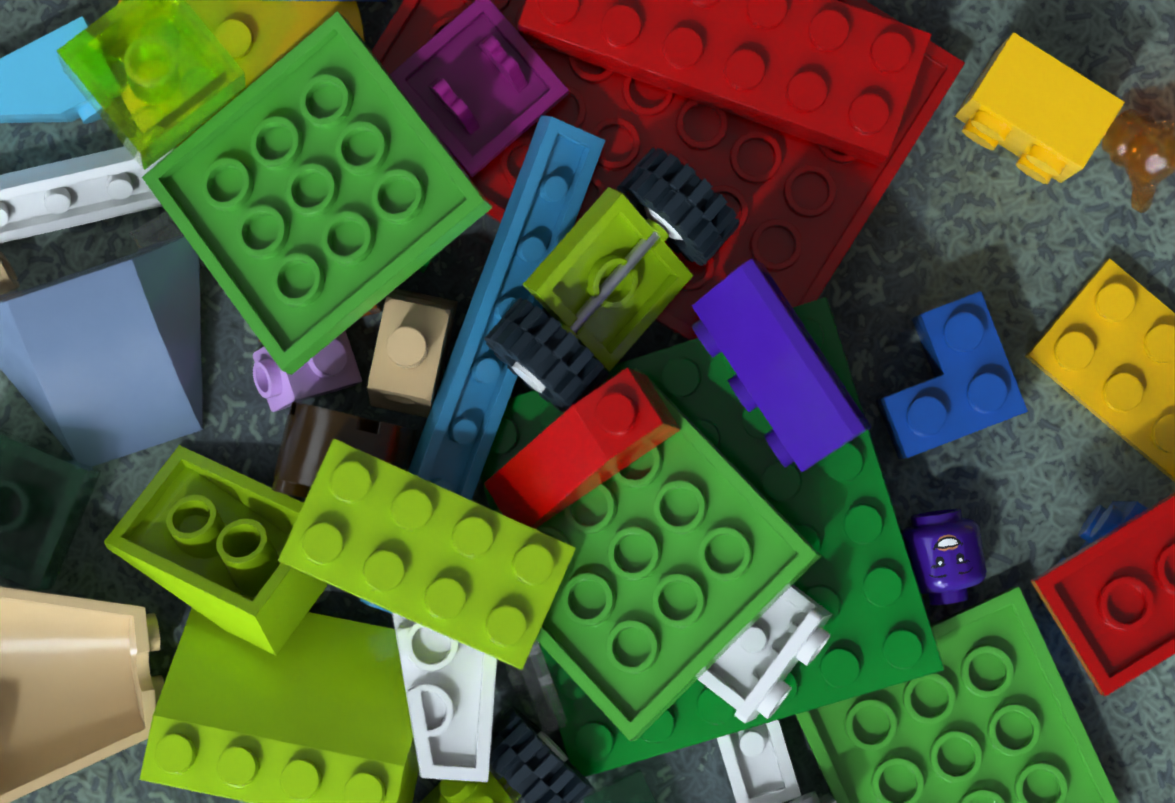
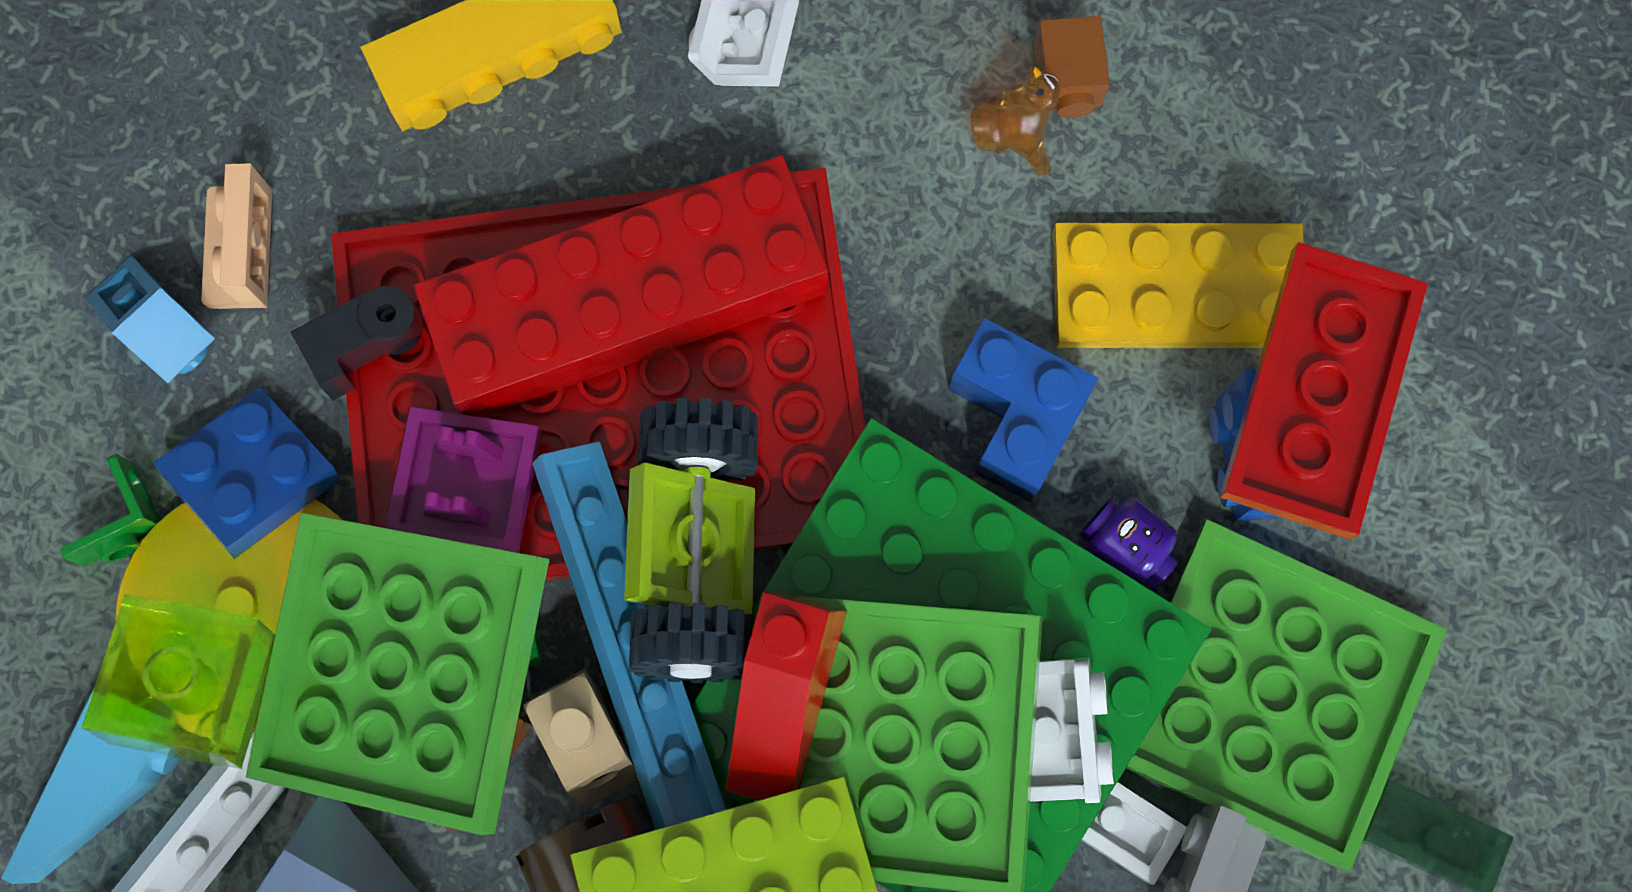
camera: 40 degrees left, 10 degrees down
lavender bracket [253,331,362,412] -> none
dark purple slope [691,259,872,472] -> none
yellow brick [954,32,1125,184] -> none

